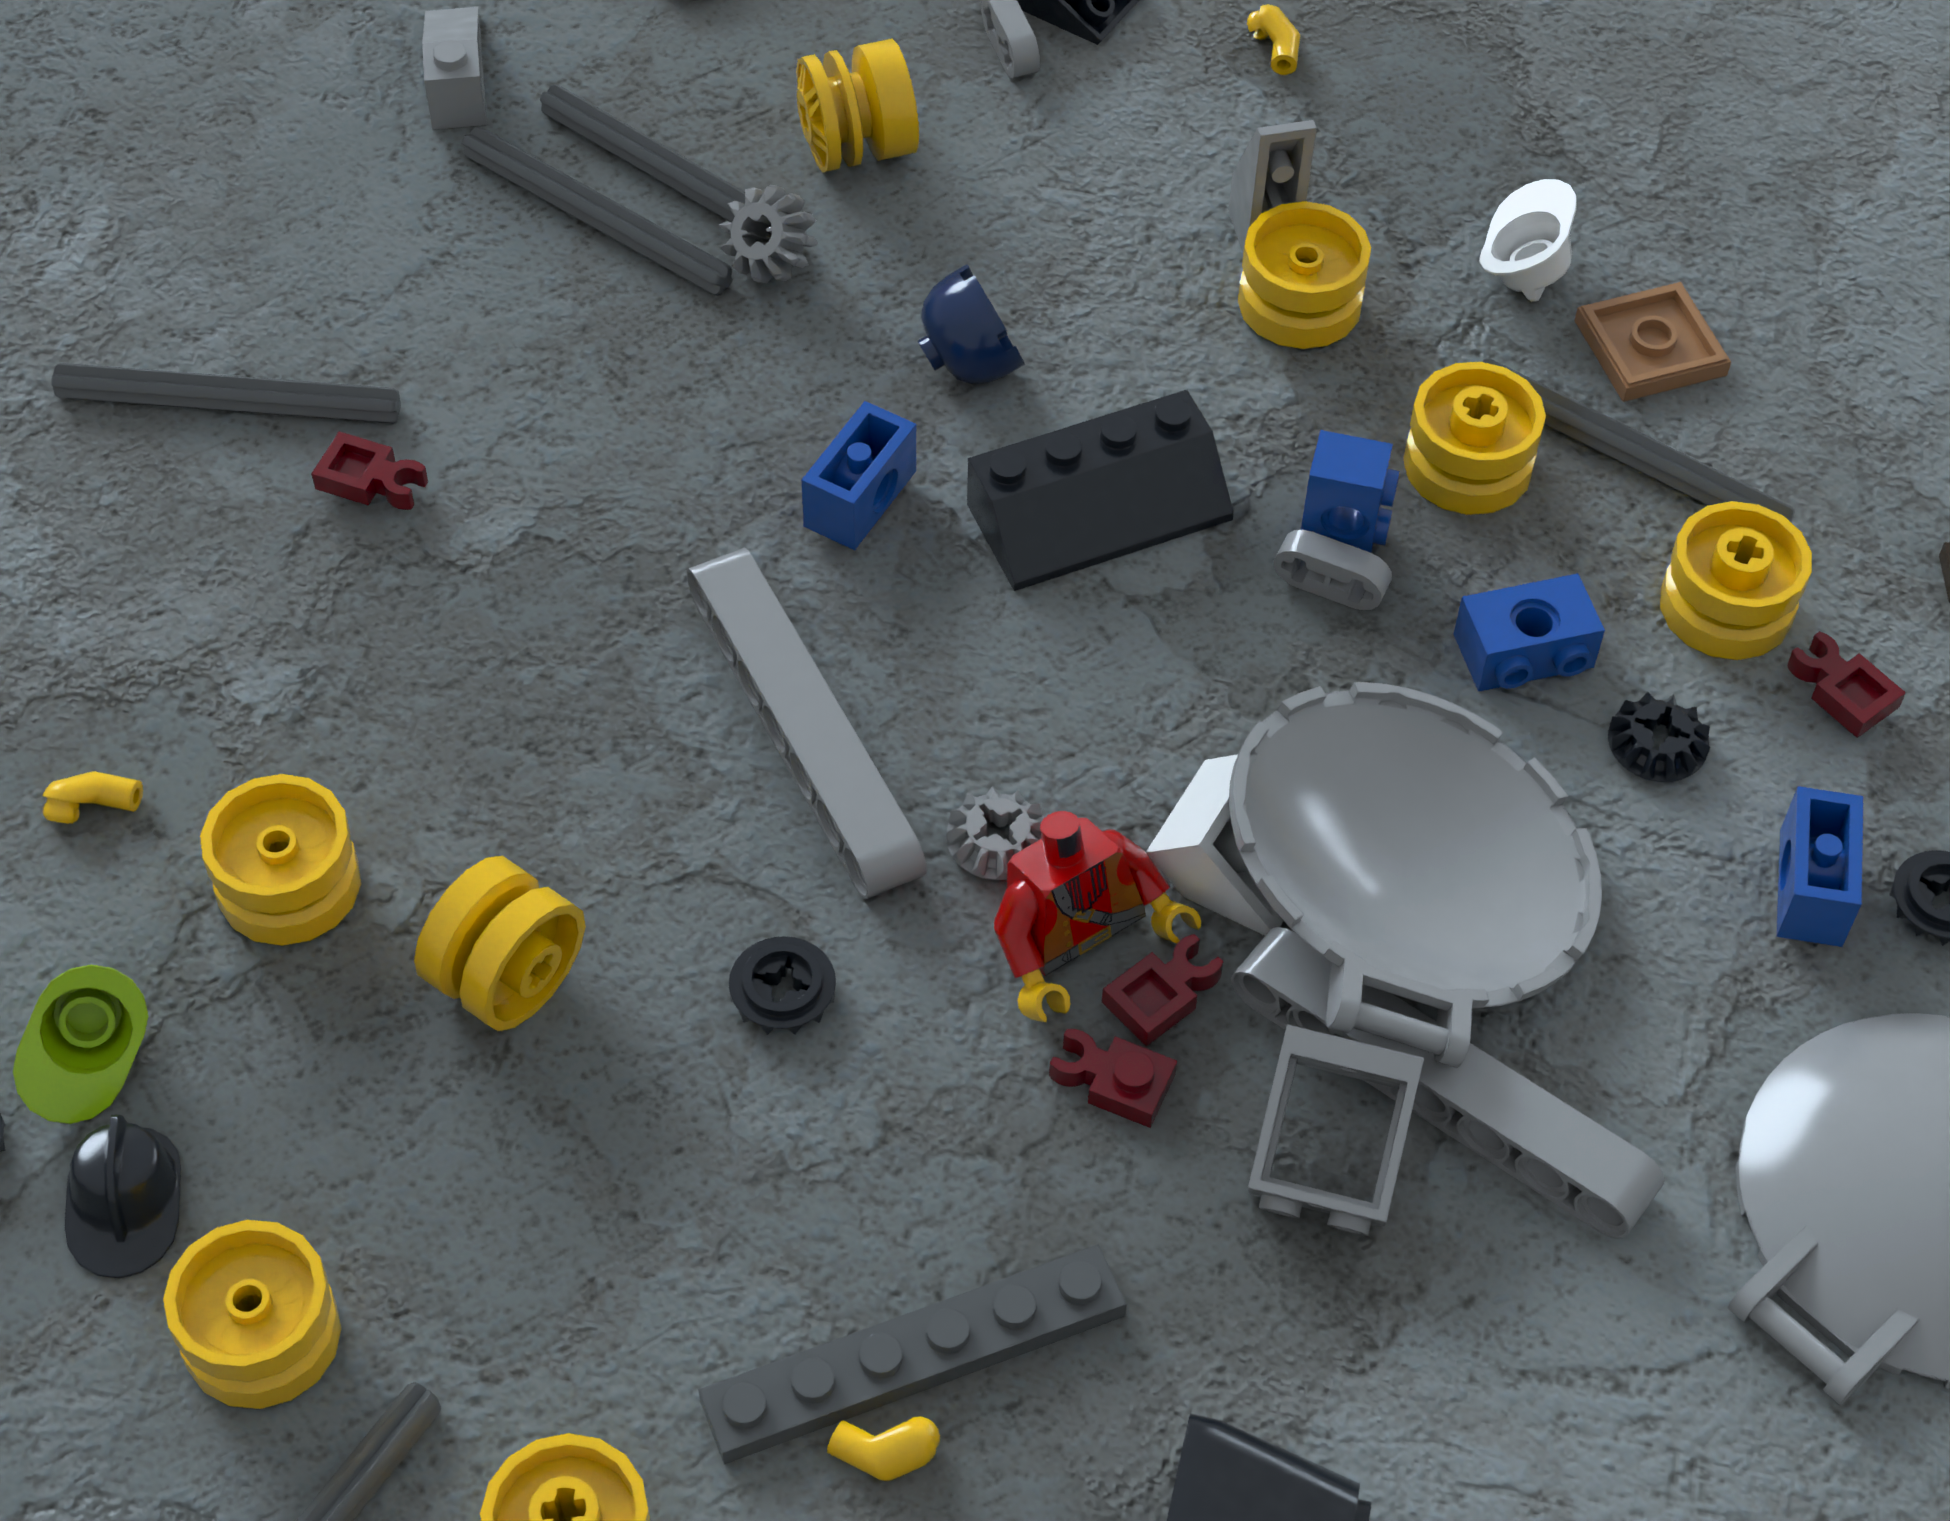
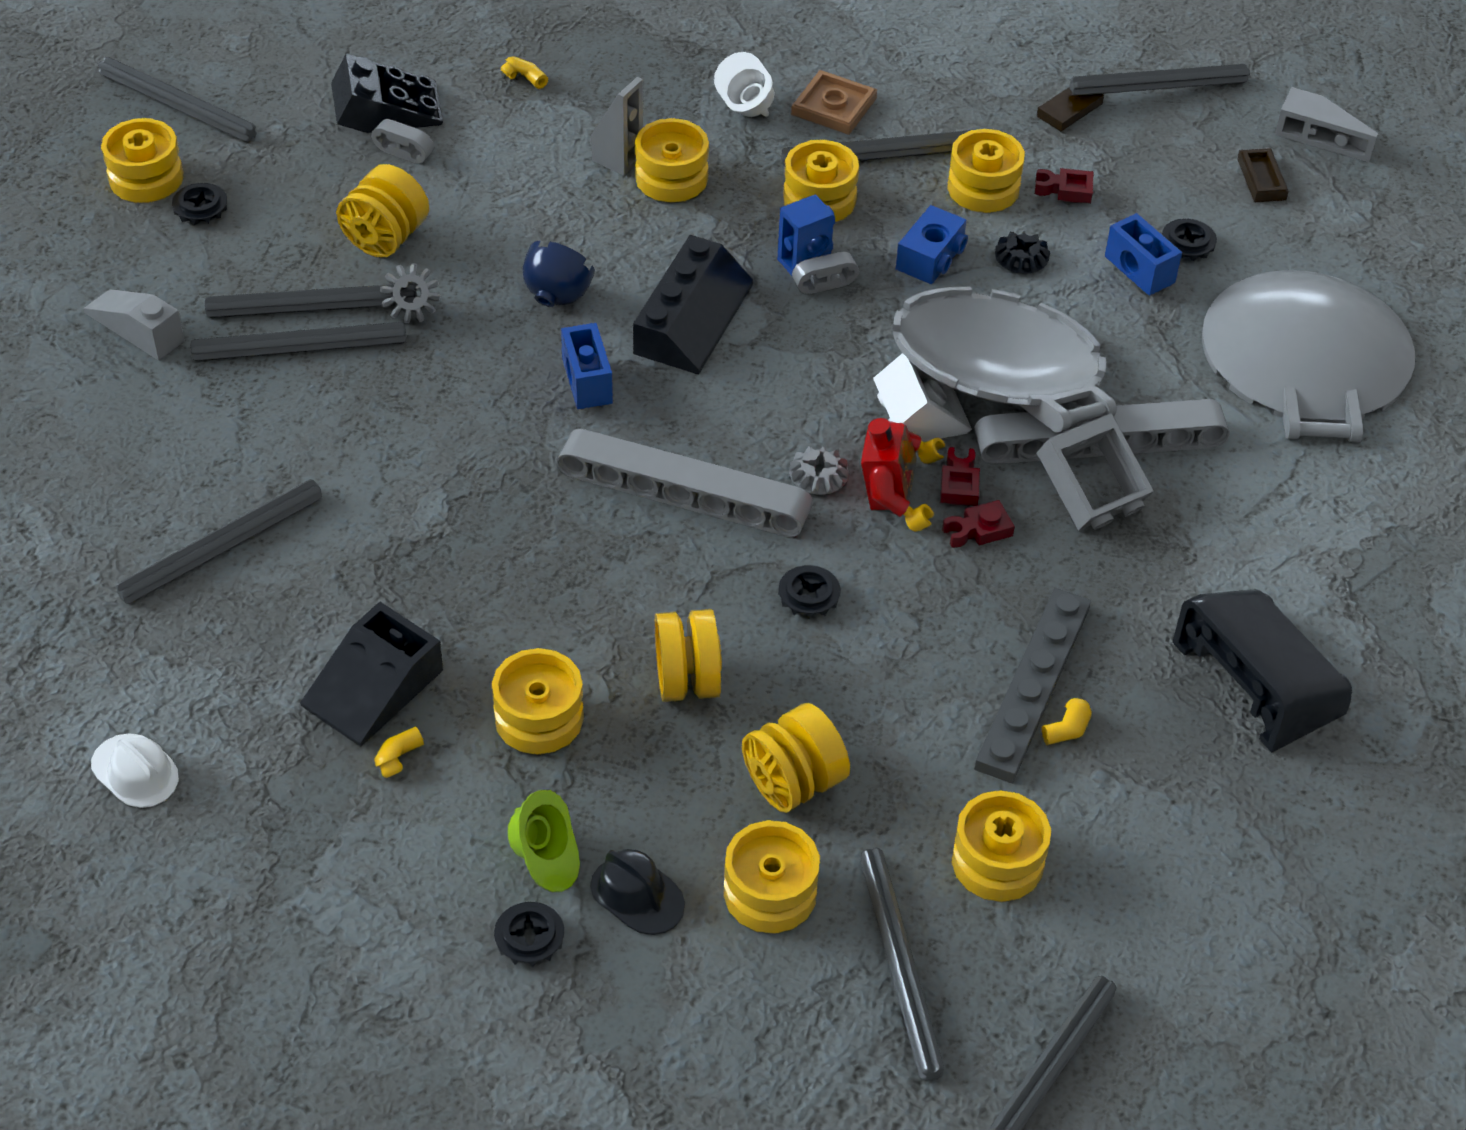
camera: 45 degrees left, 5 degrees down
dark red plate [311,431,428,510] -> none
none -> black slope [300,602,443,747]
none -> yellow wheel [742,703,850,813]

